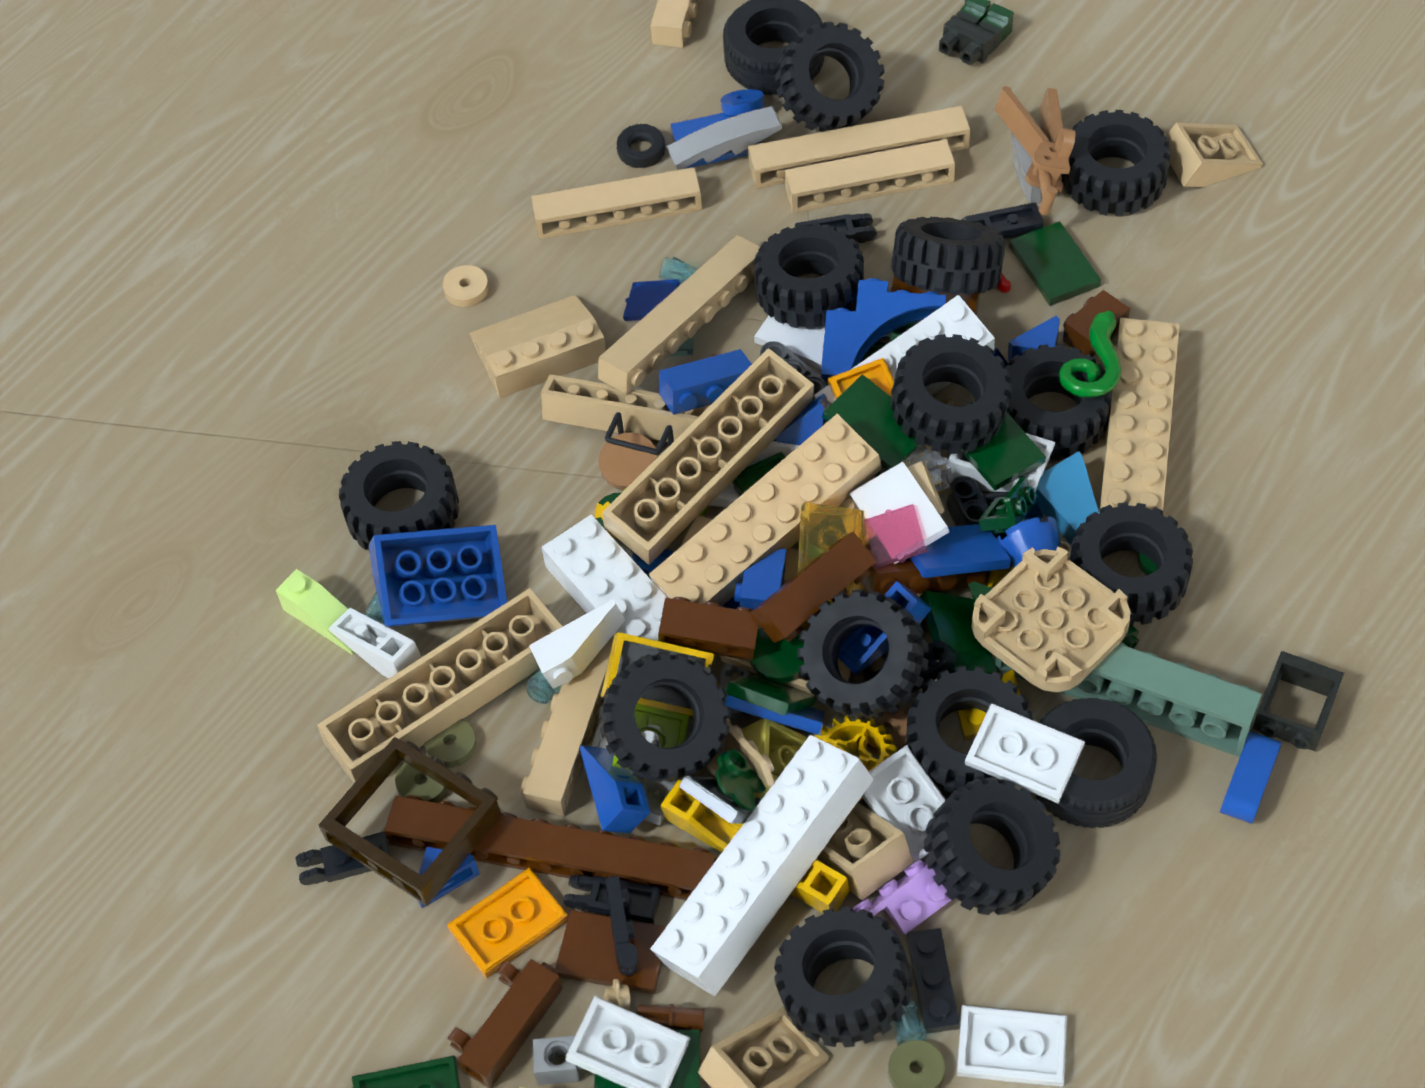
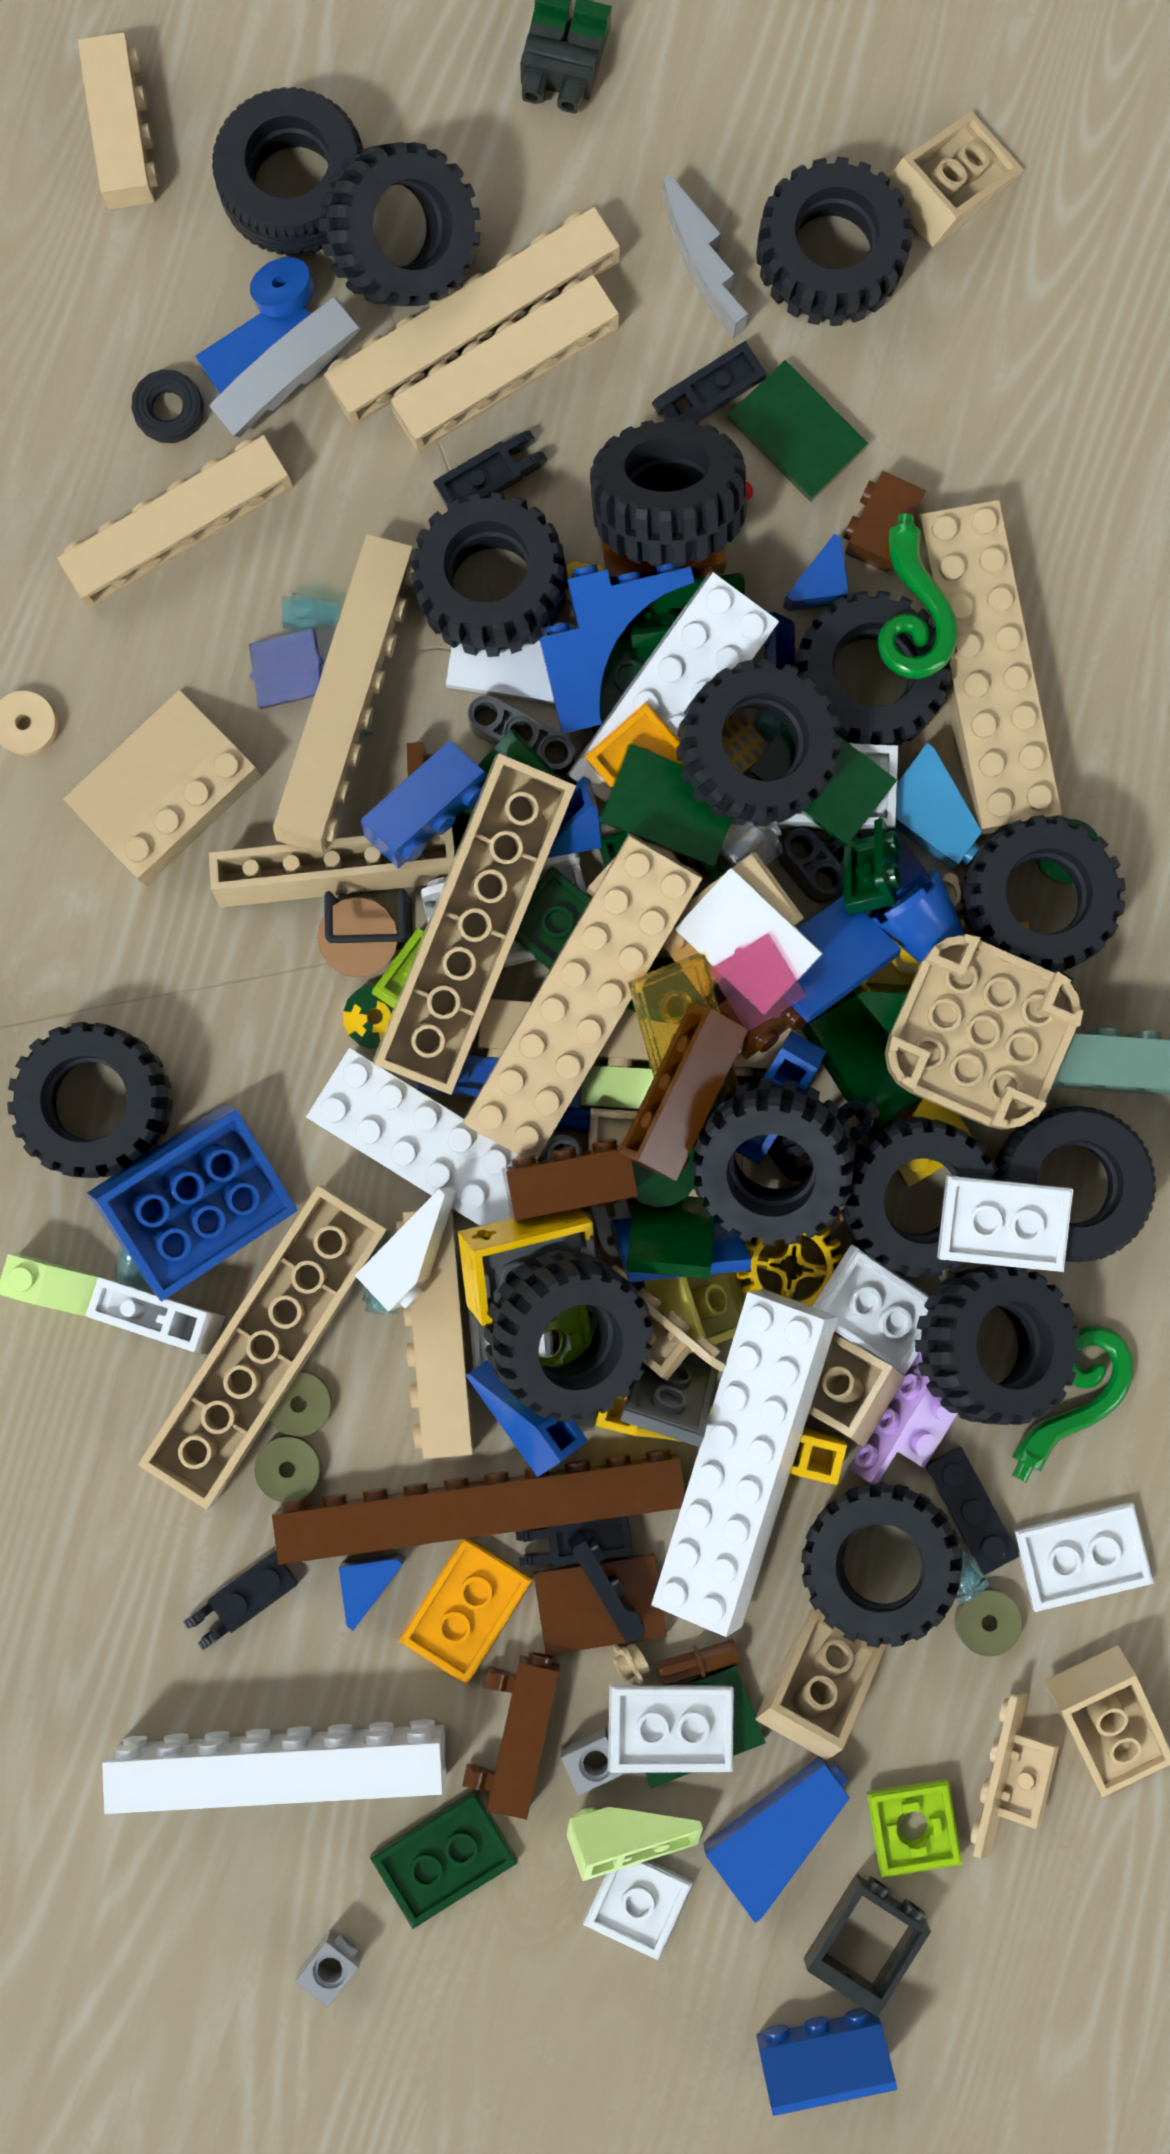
camera: 25 degrees left, 30 degrees up
dark brown window [319,737,502,906] -> none
dark green plate [716,749,766,811] -> none
blue slope [735,549,786,610] -> none
medium nougat piece [994,86,1075,215] -> none
none -> white brick [102,1719,447,1814]
none -> green plant [1012,1326,1133,1483]

